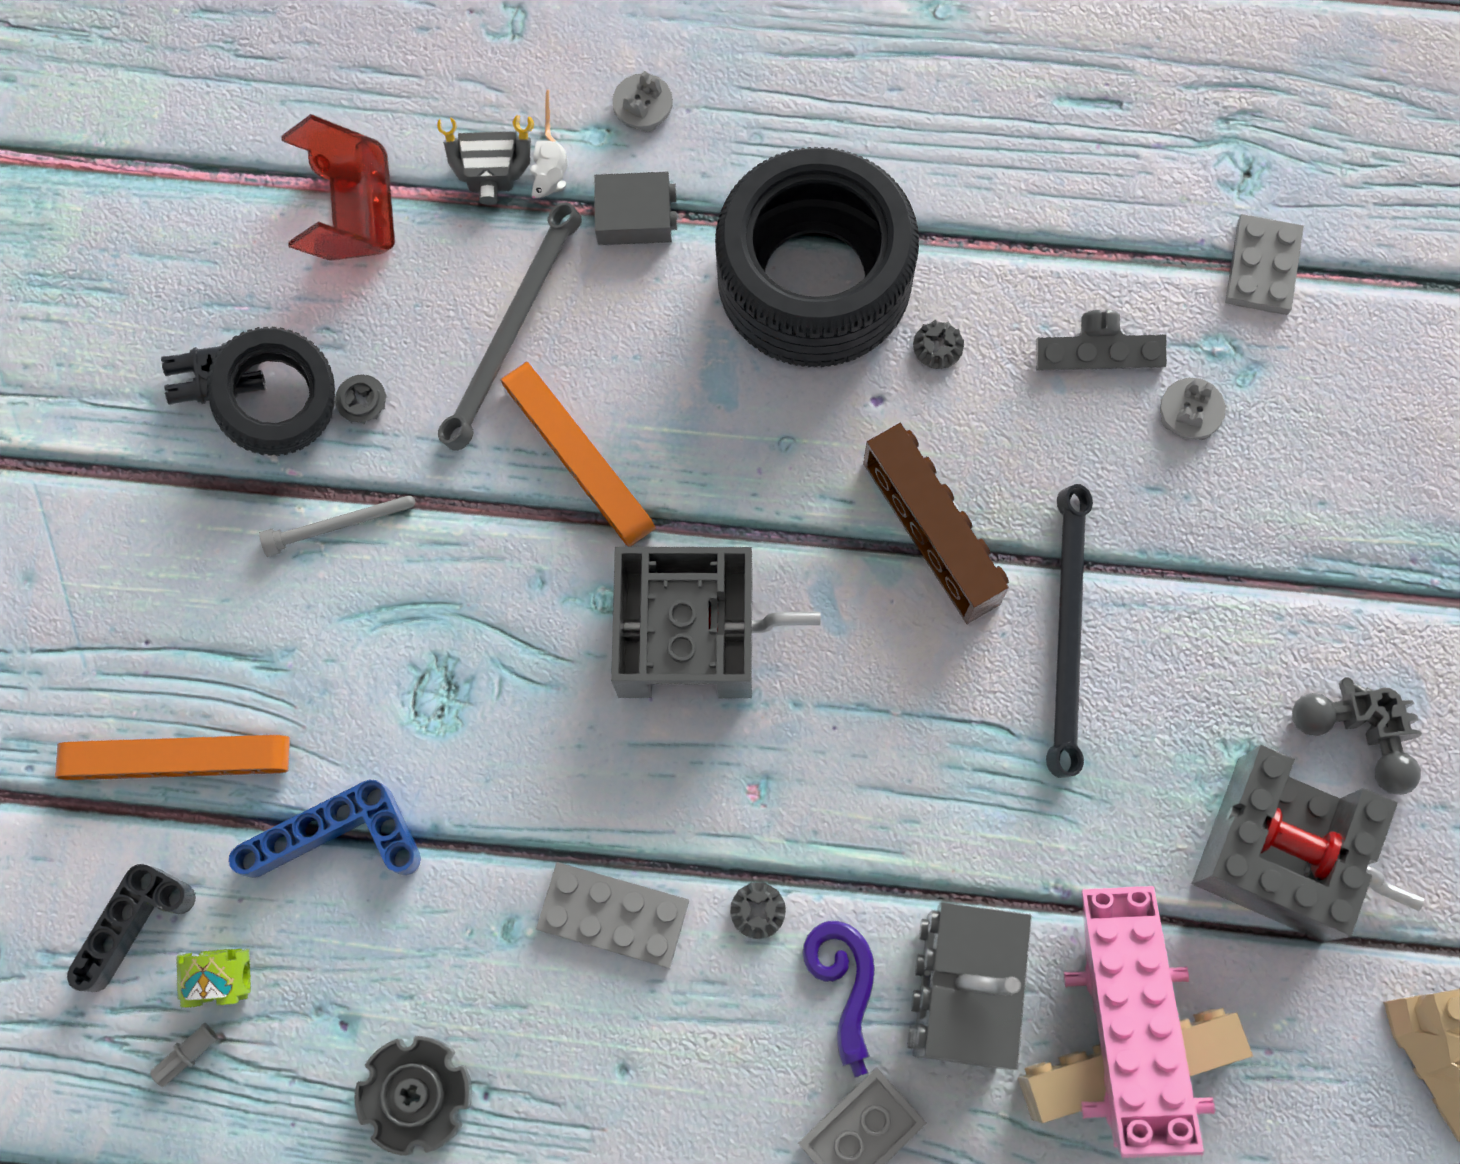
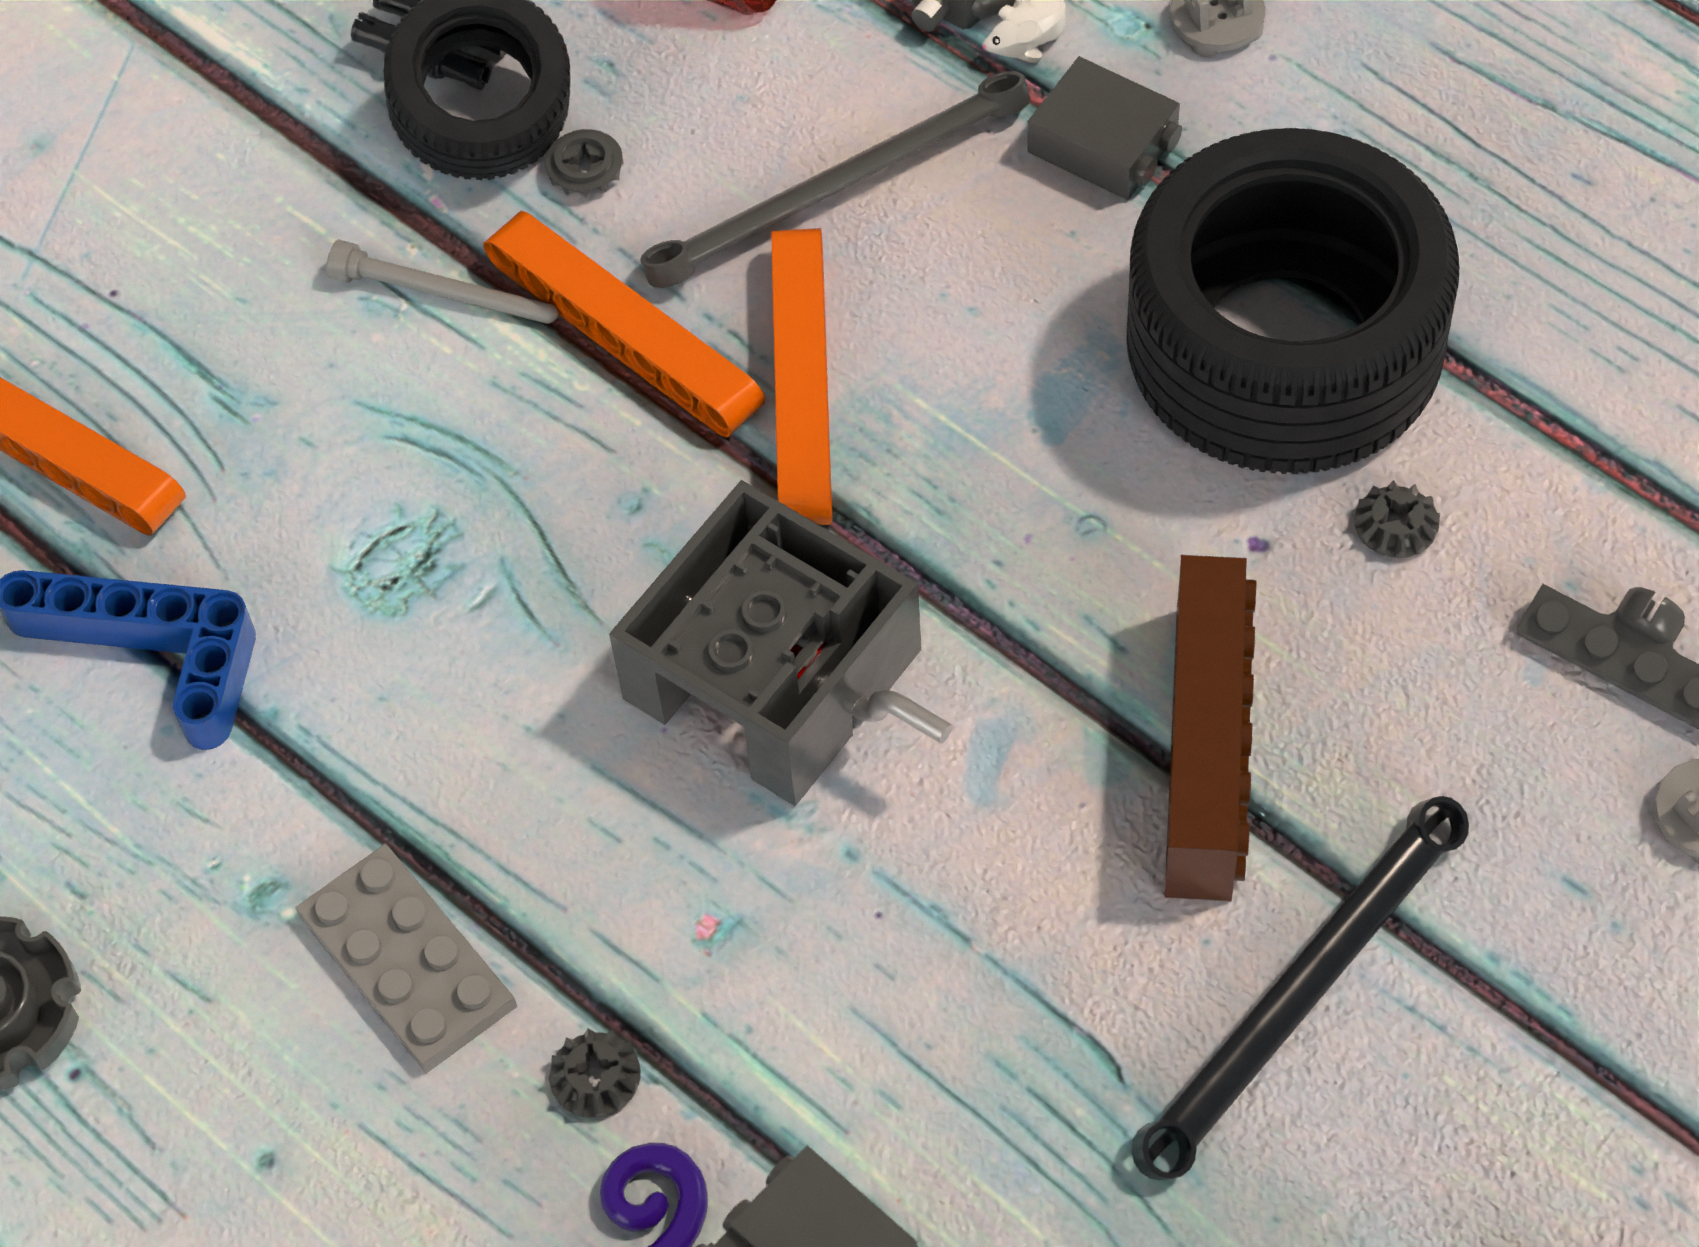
camera: 35 degrees right, 15 degrees down
none -> orange beam [483,211,765,437]

